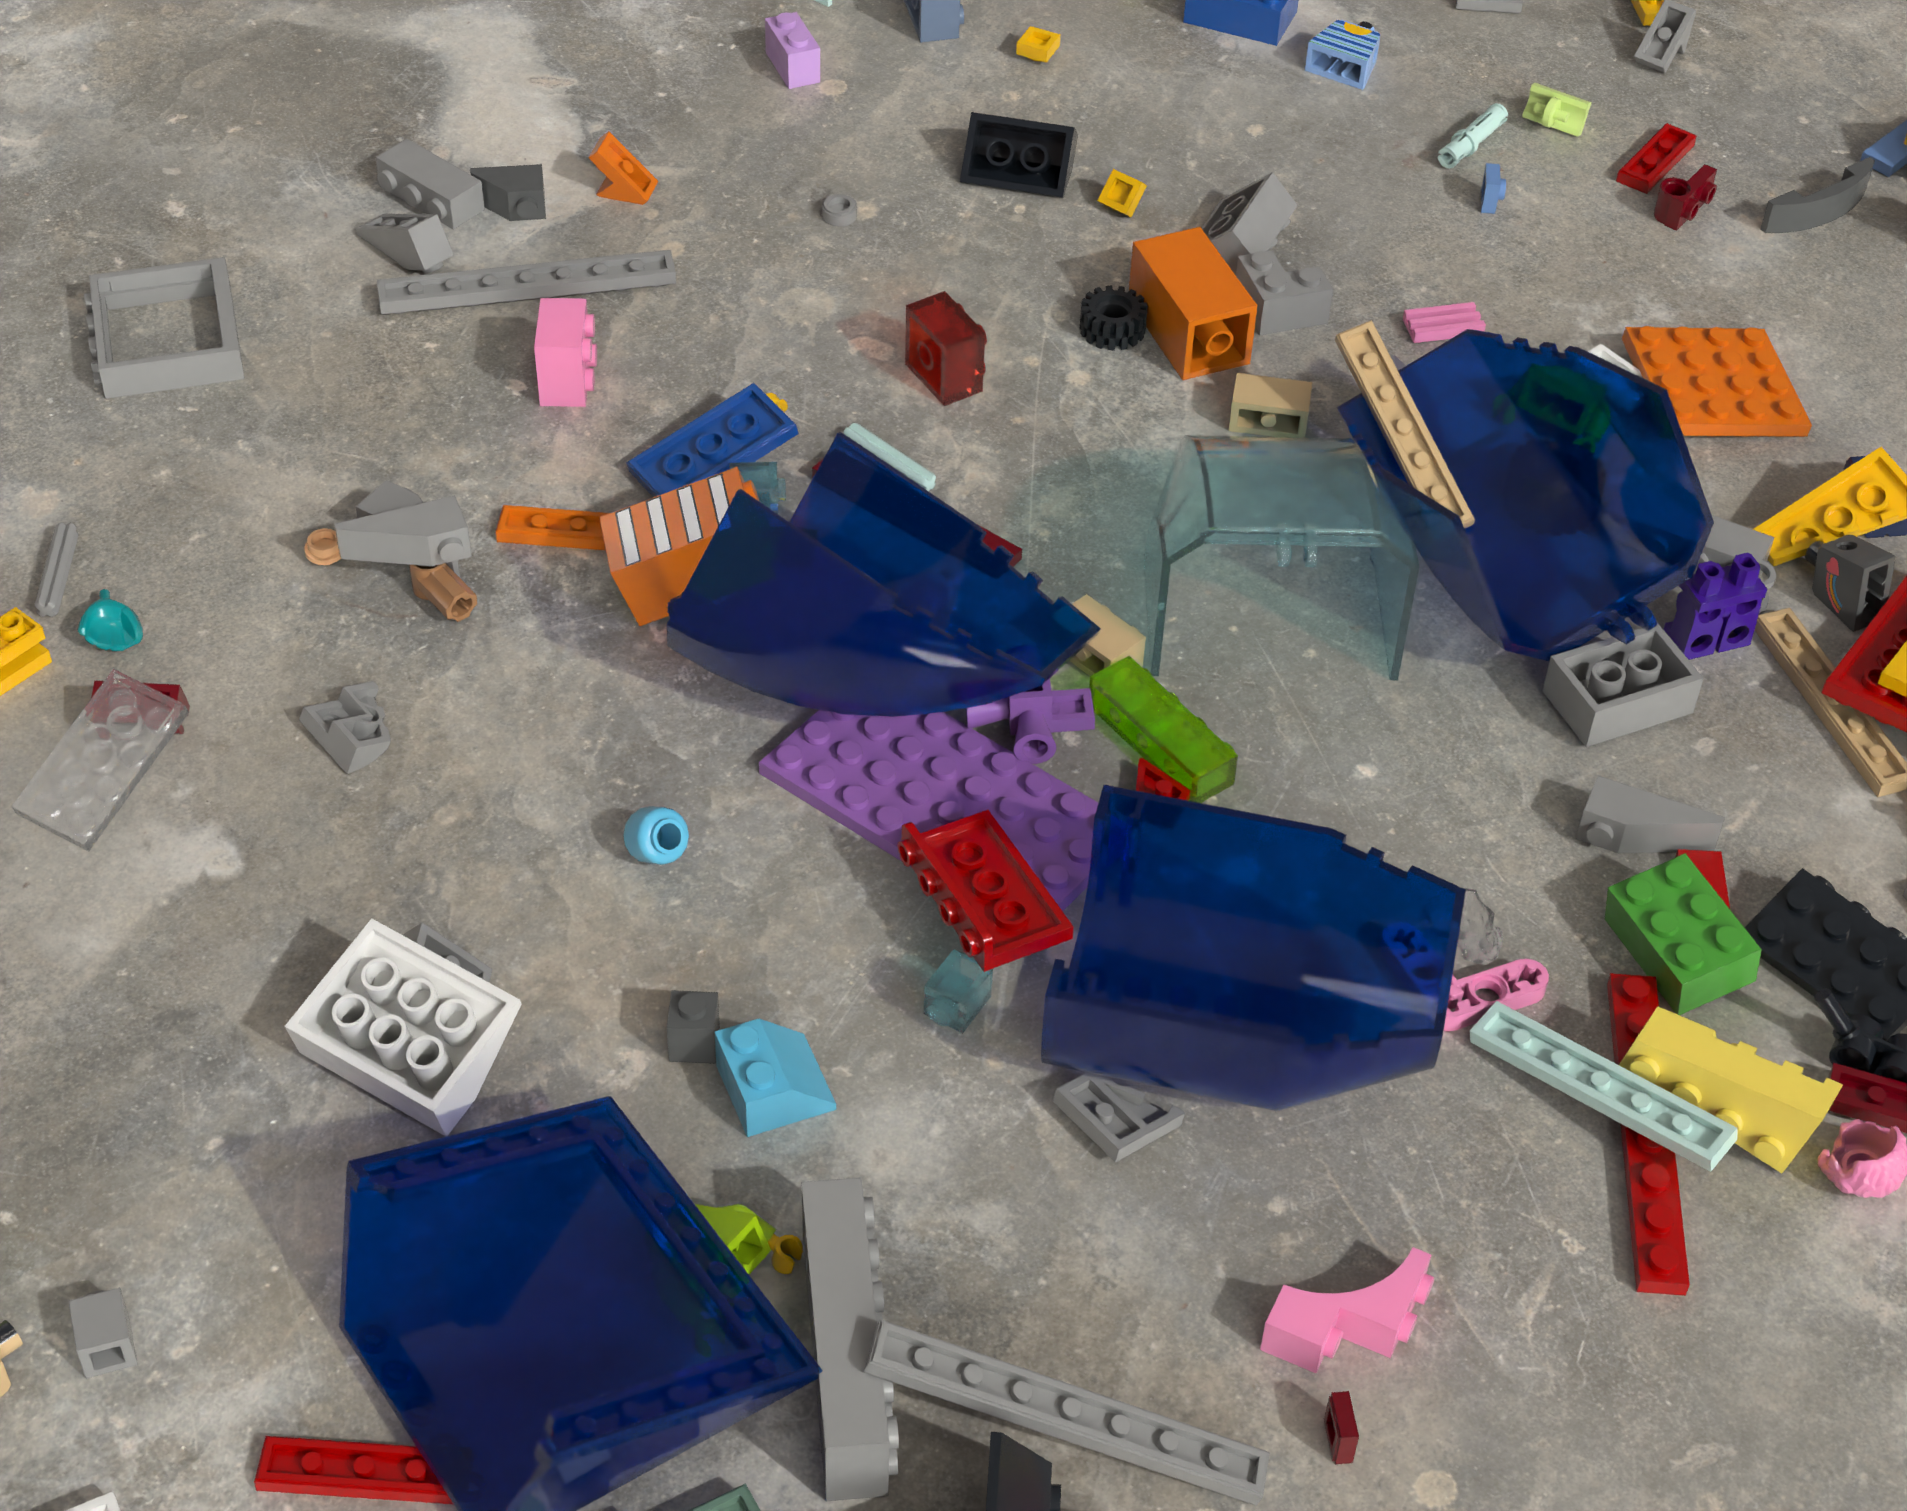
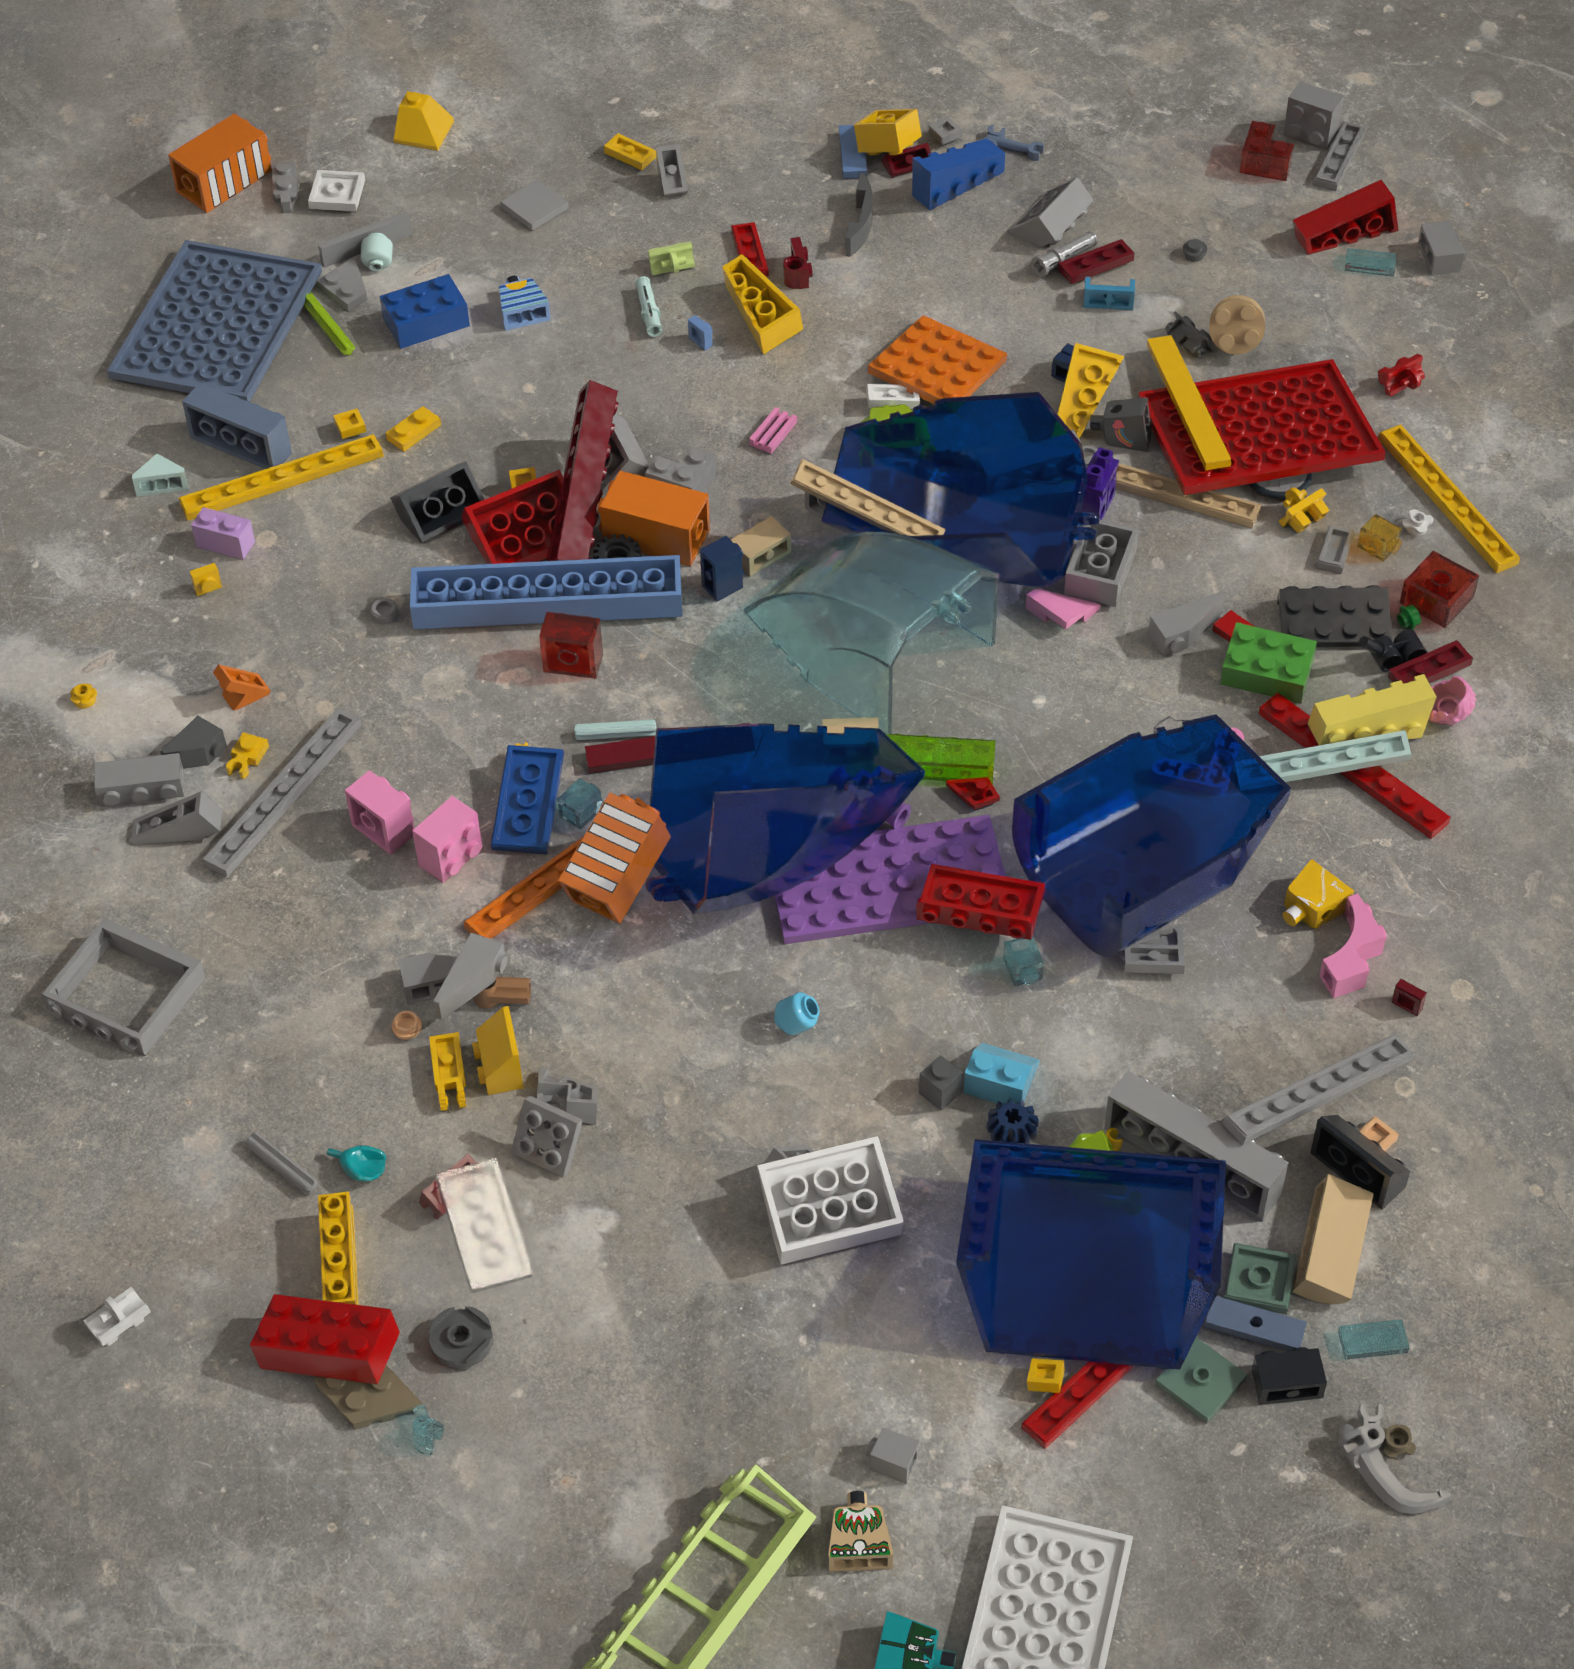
camera: 45 degrees left, 5 degrees up
none -> yellow plate [70,683,97,709]
none -> yellow tile [178,434,384,521]
none -> yellow plate [189,562,222,596]
none -> yellow plate [226,732,269,779]
none -> yellow plate [386,406,441,452]
none -> medium blue brick [410,555,683,629]
none -> bright pink brick [412,796,483,883]
none -> yellow hinge [429,1032,466,1111]
none -> red slope [461,469,563,564]
none -> yellow slope [472,1006,524,1095]
none -> light grey plate [510,1096,583,1177]
none -> dark red brick [548,380,619,561]
none -> dark blue brick [700,536,744,602]
none -> yellow wedge [722,254,803,355]
none -> dark blue gear [986,1097,1039,1151]
none -> bright pink slope [1025,589,1100,629]
none -> yellow plate [1027,1358,1065,1393]
none -> yellow torso [1282,859,1354,928]

